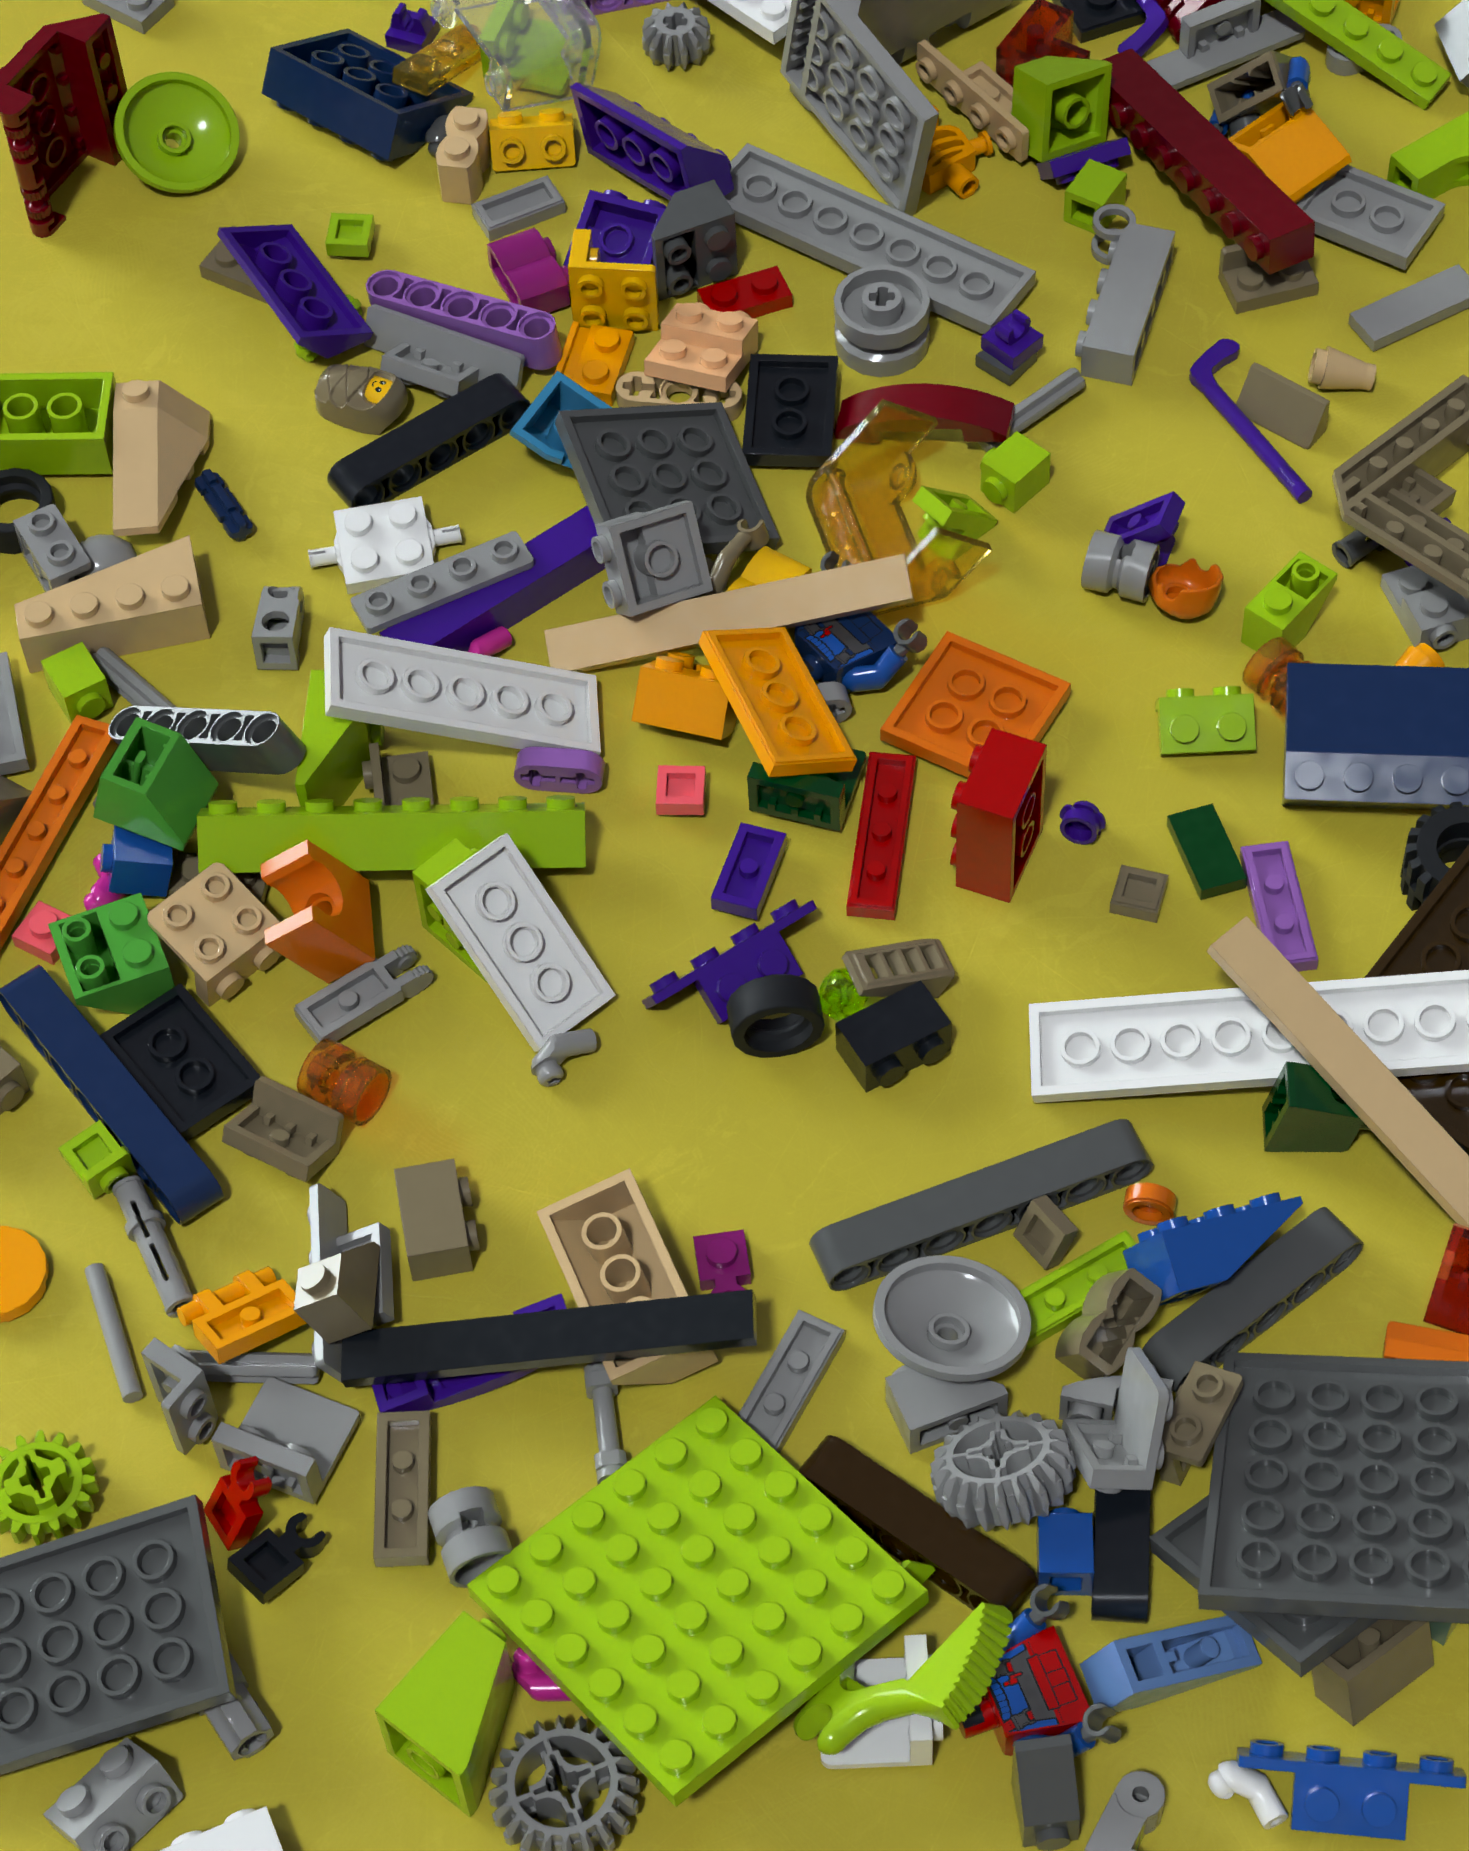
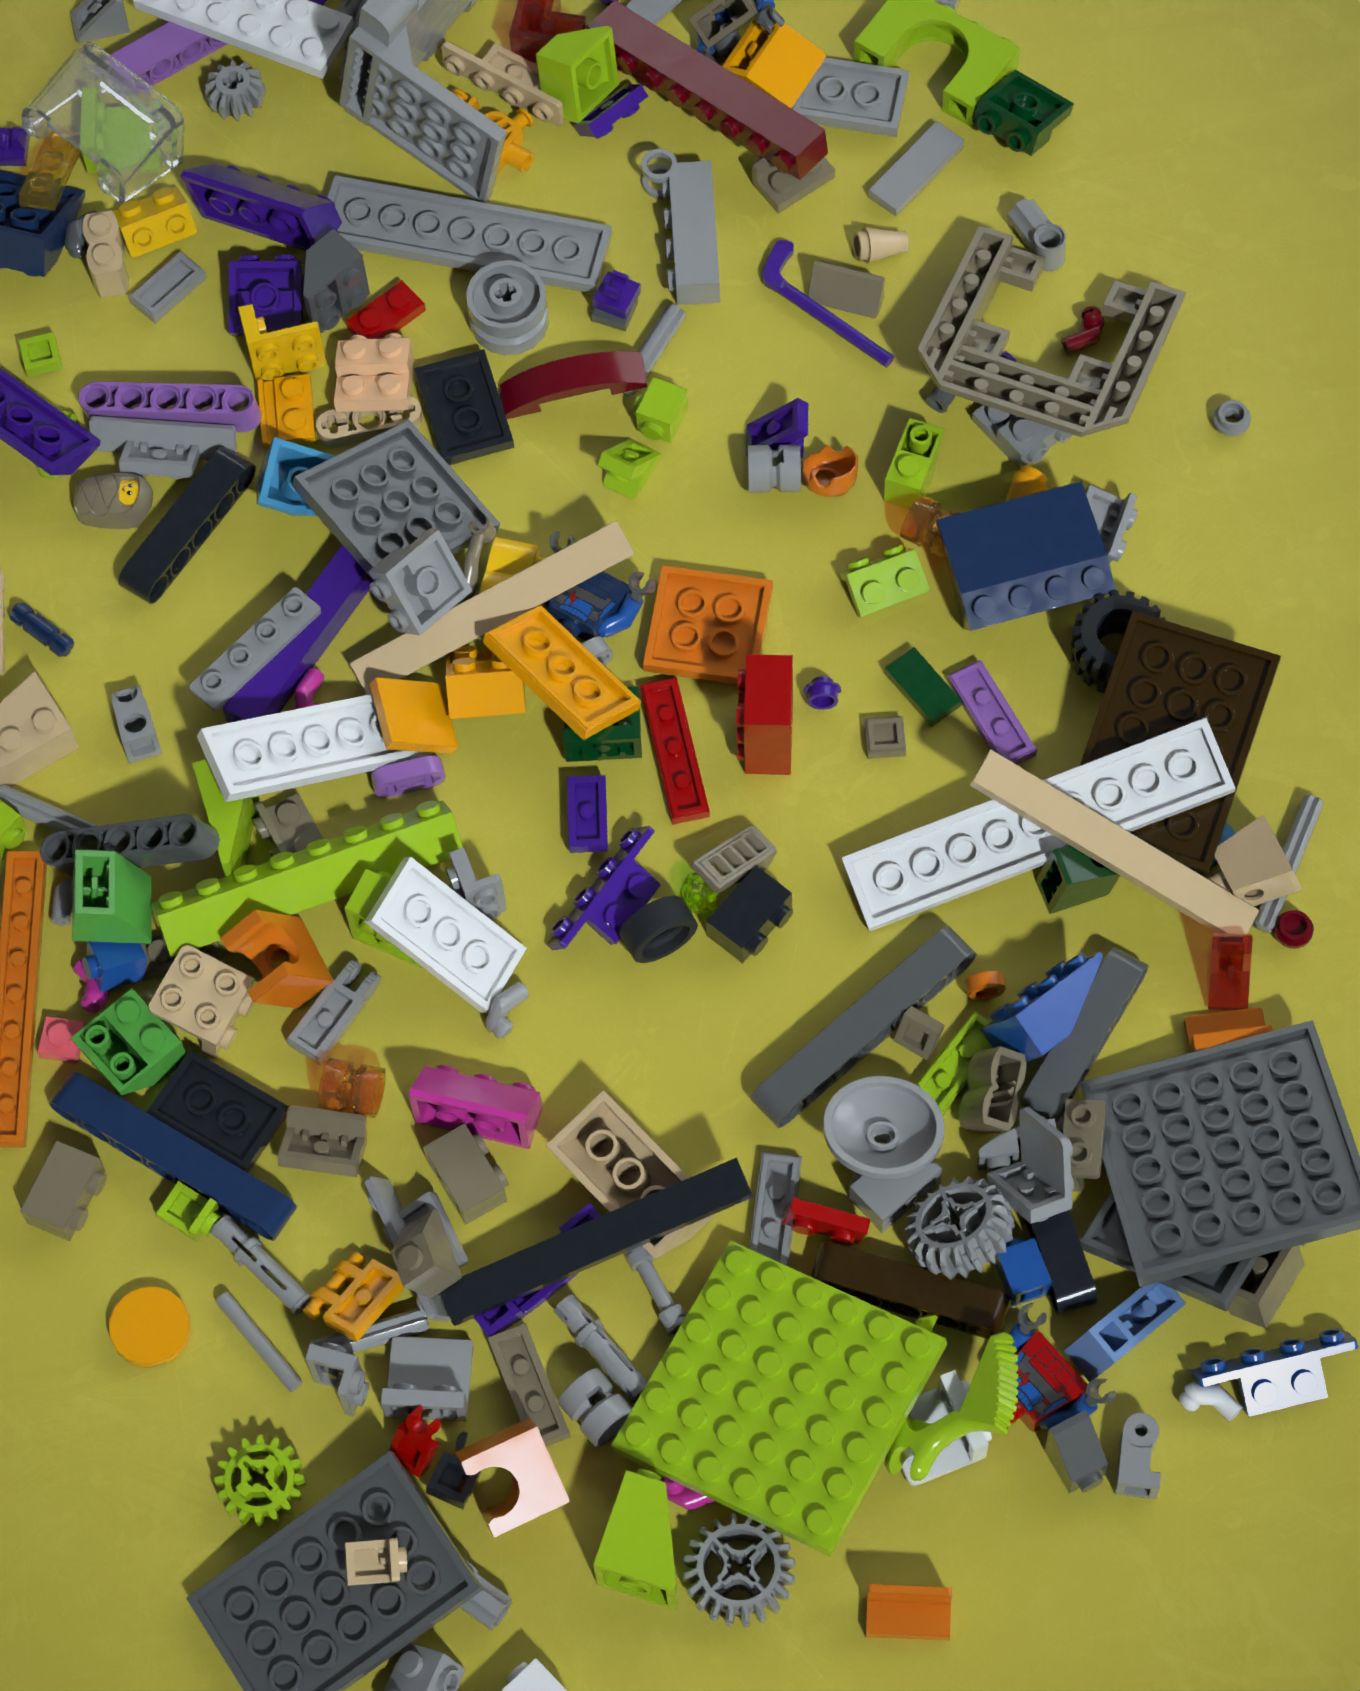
camera: 20 degrees left, 10 degrees up
white plate [308,496,462,594] -> none
magenta brick [487,227,570,313] -> none
coral plate [655,765,706,815] -> none
magenta plate [693,1229,751,1294] -> none
clear yellow windscreen [806,399,992,616] -> none
lime brick [1064,158,1127,234] -> none
none -> tan bracket [344,1538,407,1586]
none -> light orange tile [370,677,458,754]
none -> dark pink slope [408,1065,542,1149]
none -> light grey bracket [446,847,507,920]
none -> piece [454,1417,570,1537]
none -> light grey pin [553,1294,648,1403]
none -> red plate [781,1197,870,1246]

